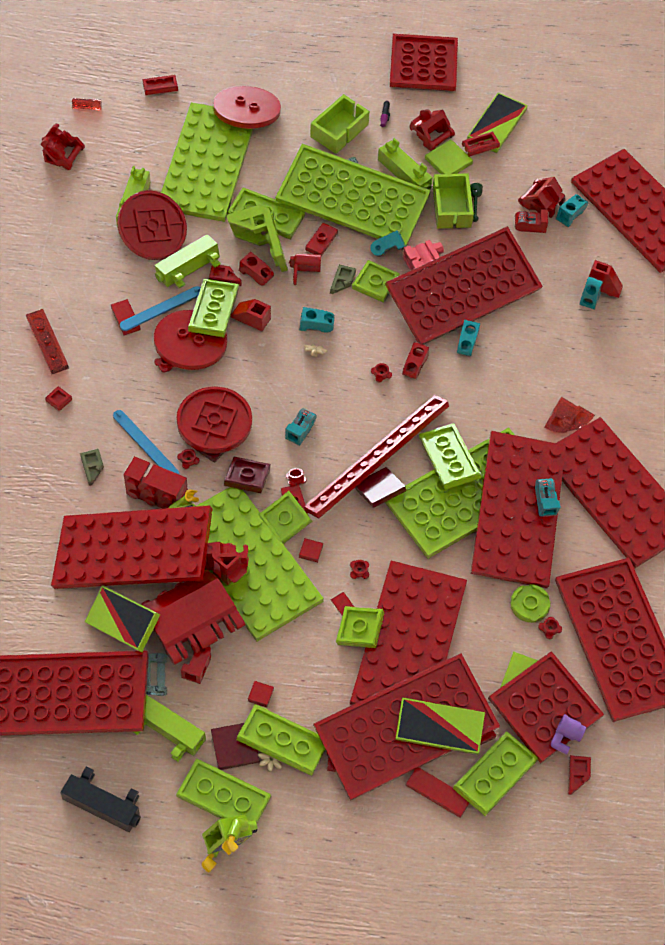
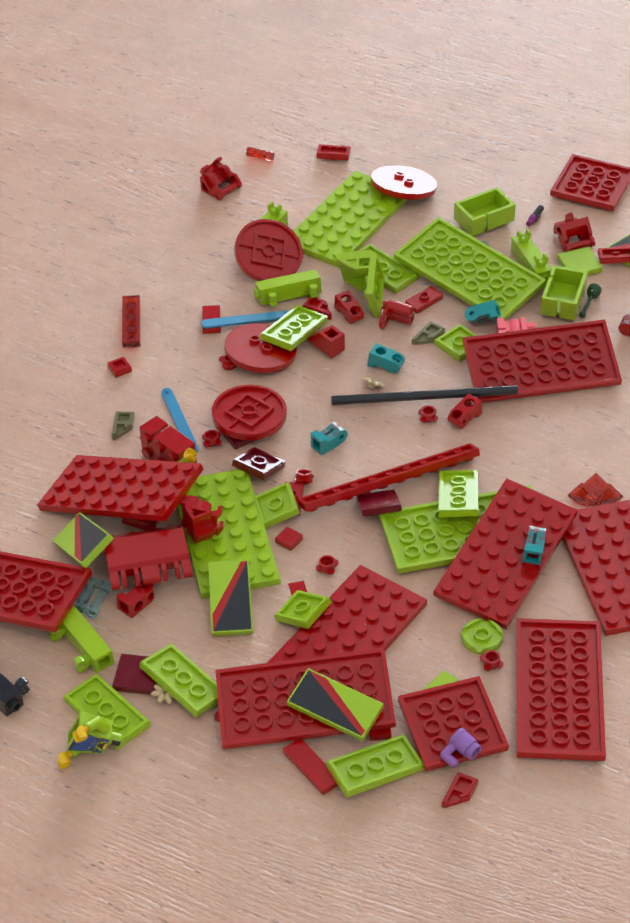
camera: 25 degrees right, 15 degrees down
red tile [248,681,274,707] -> none
teal leg [457,320,480,357] -> none
none -> tile [208,560,253,636]
none -> black piece [331,385,518,405]

